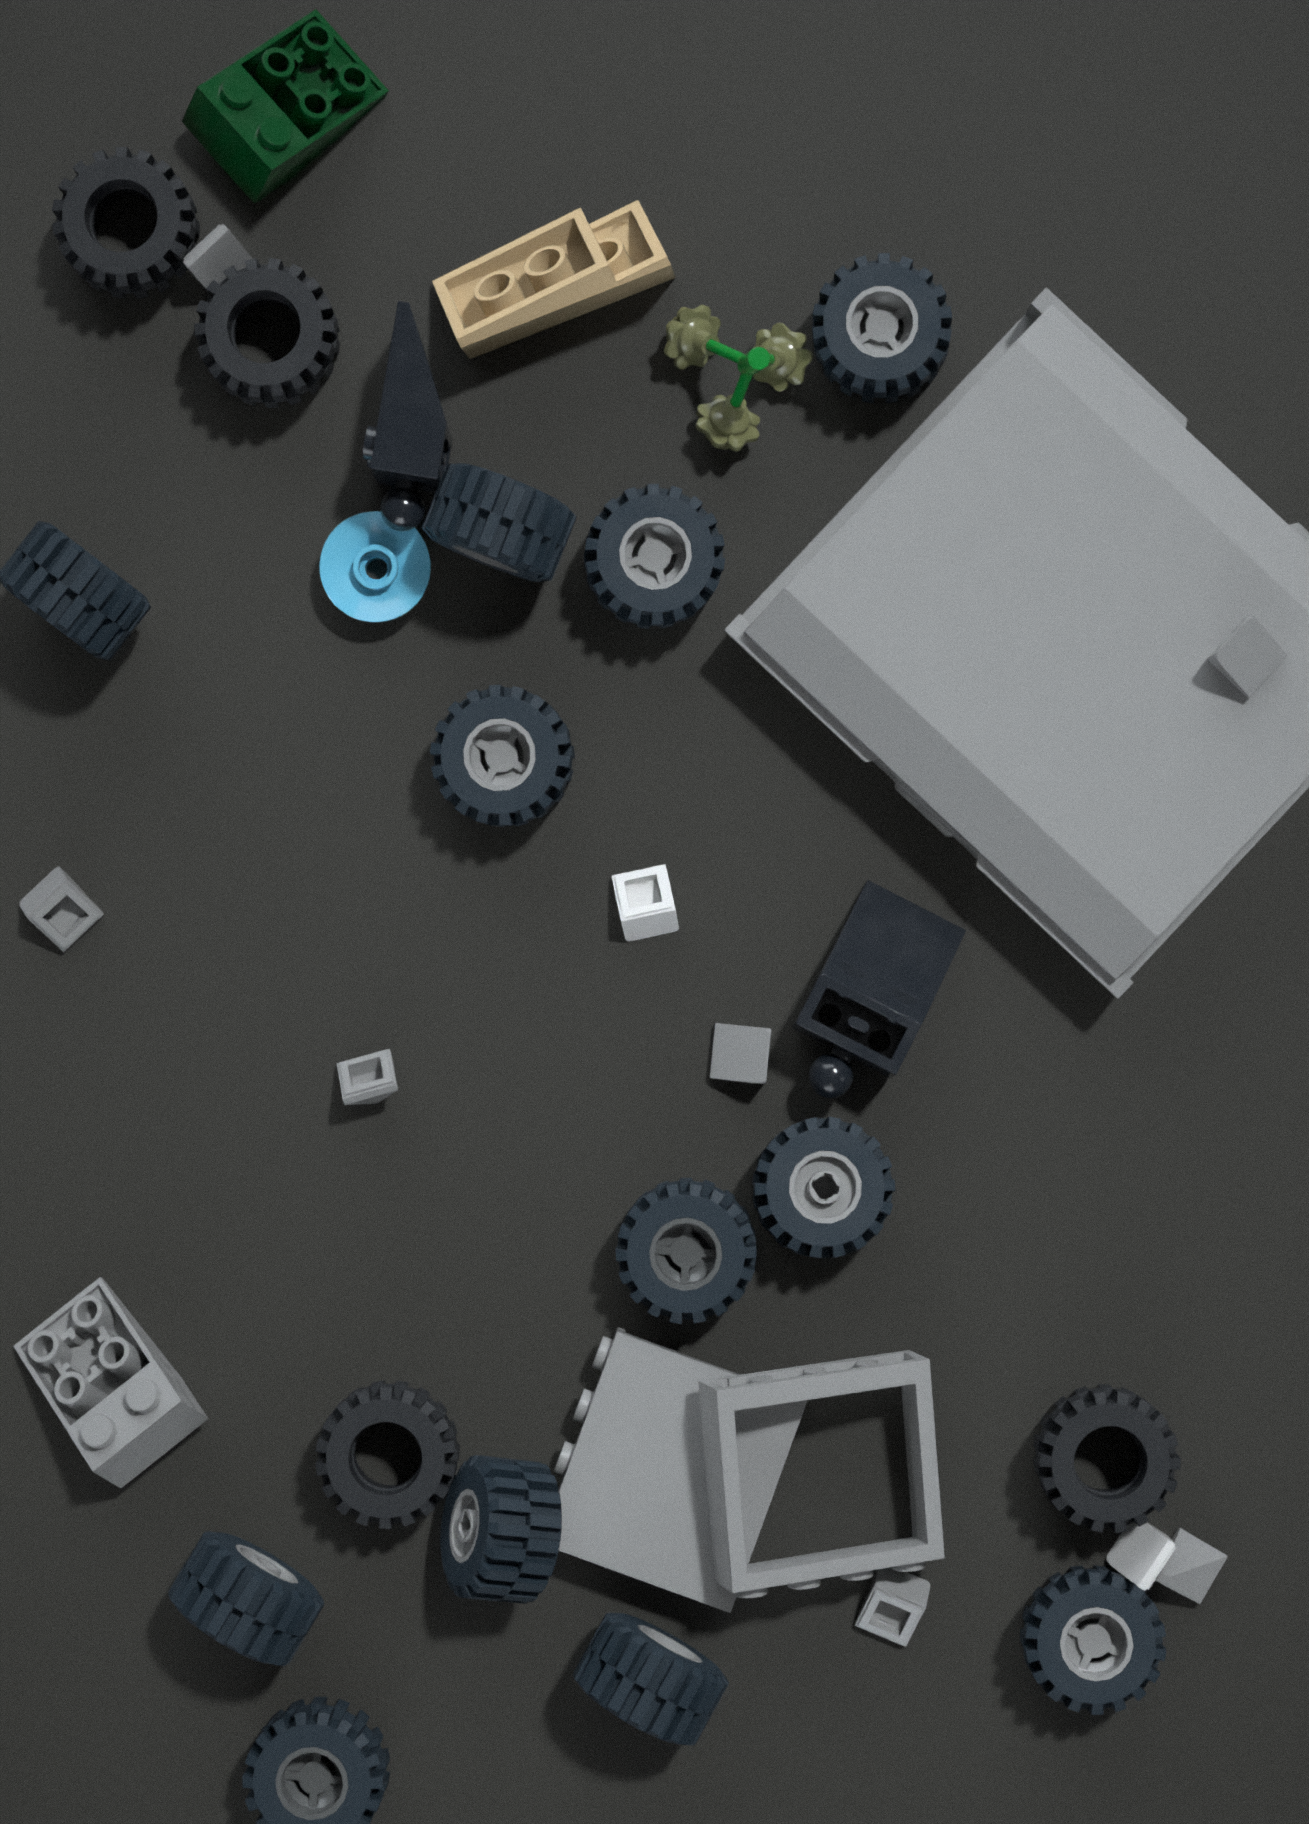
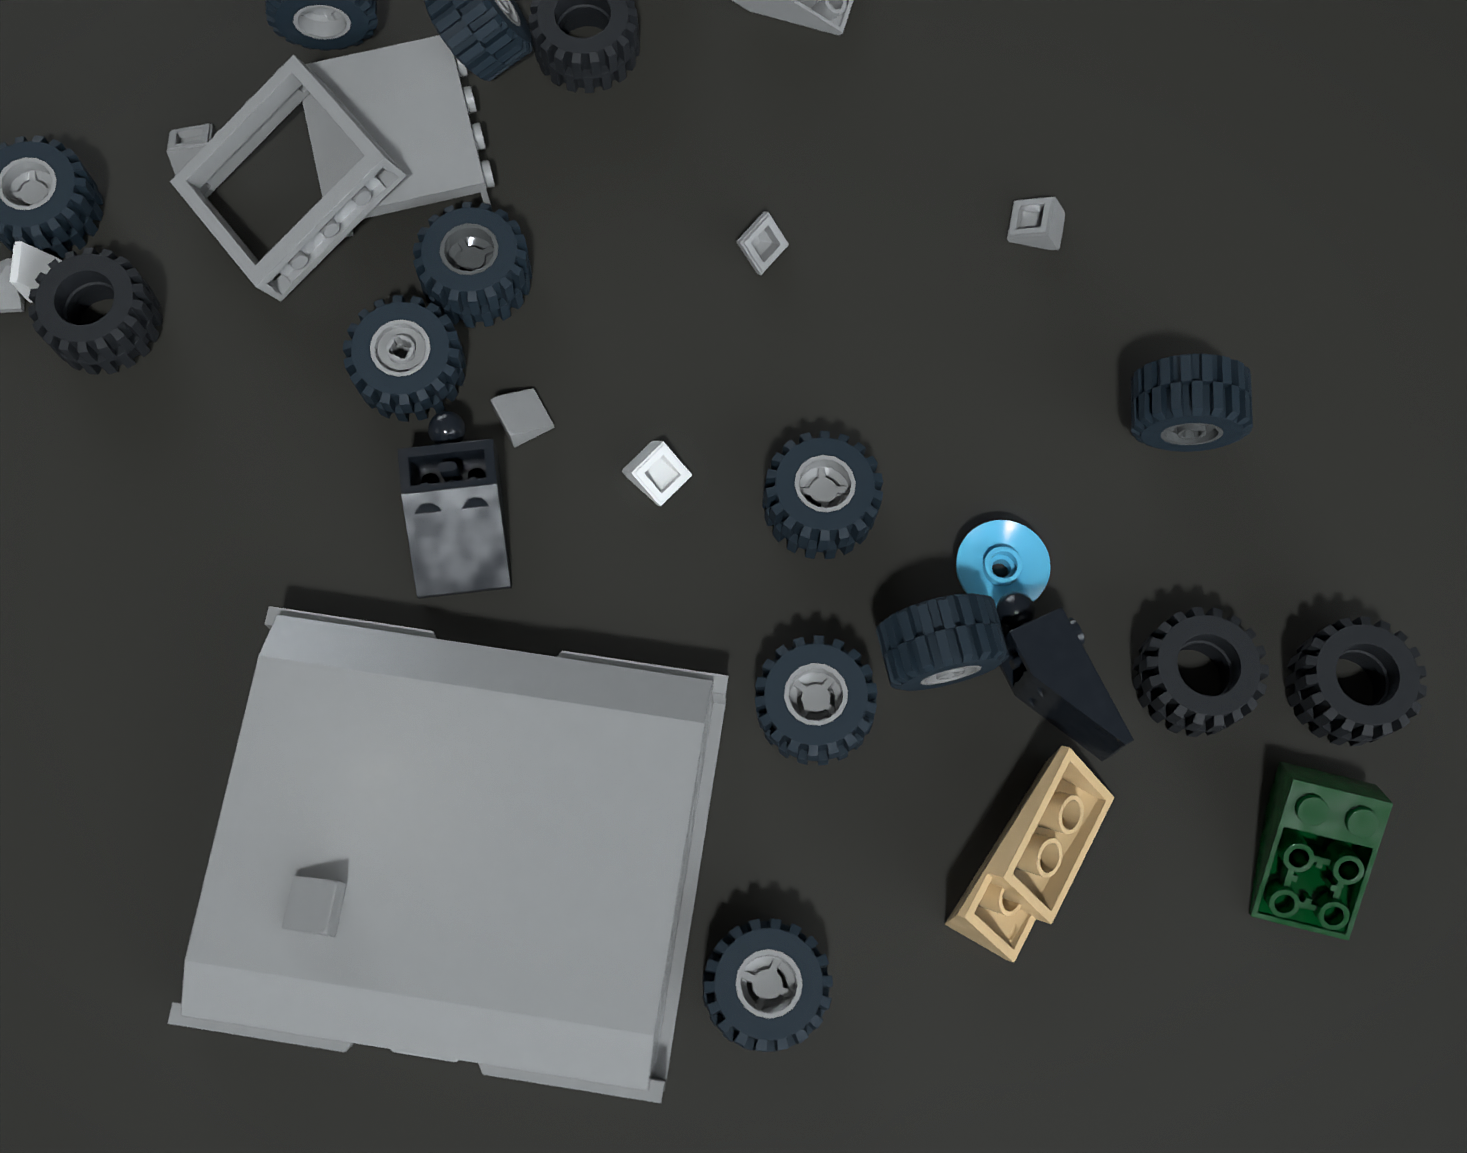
camera: 145 degrees right, 15 degrees down
light grey slope [183,224,253,292] -> none
olive plant [664,304,813,451] -> none

